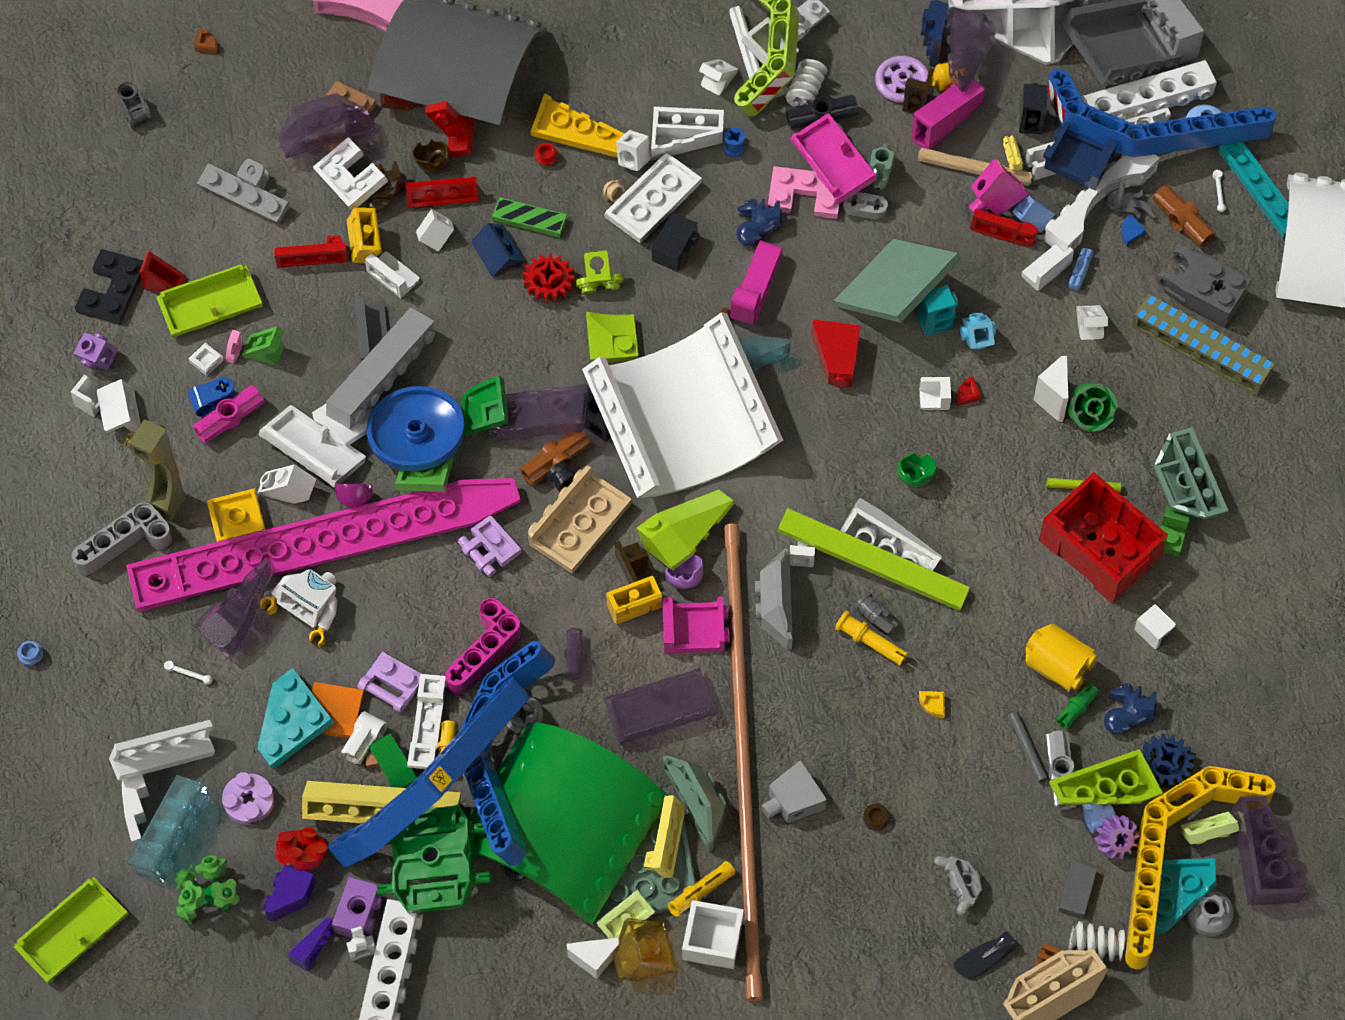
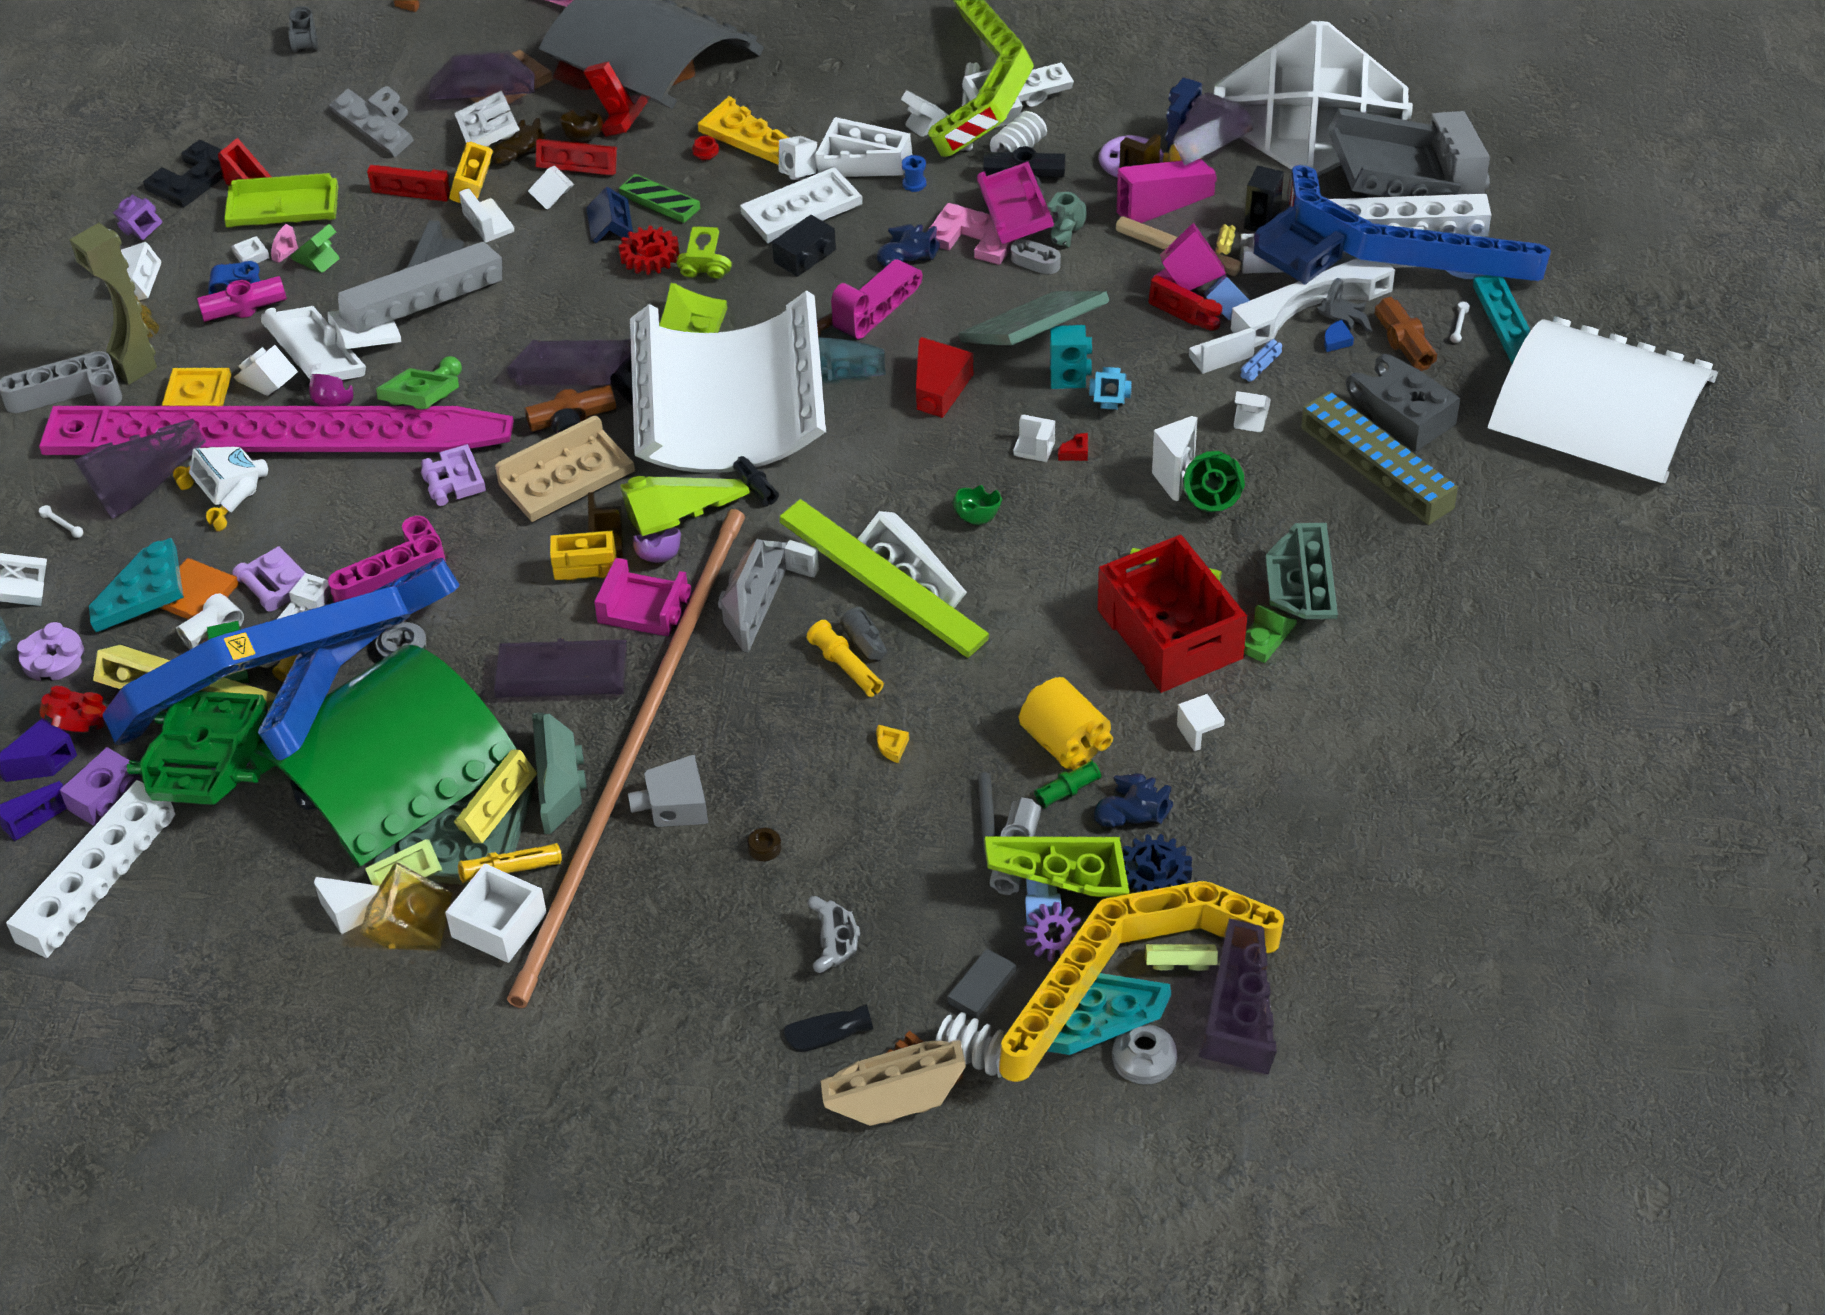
camera: 20 degrees right, 15 degrees down
white plate [346,926,376,961] -> none
blue dish [366,386,465,471] -> none
green plate [461,376,509,436] -> none
clear purple pin [564,628,584,680] -> none
tan plate [603,180,625,202] -> none
none -> black axle [733,456,779,506]

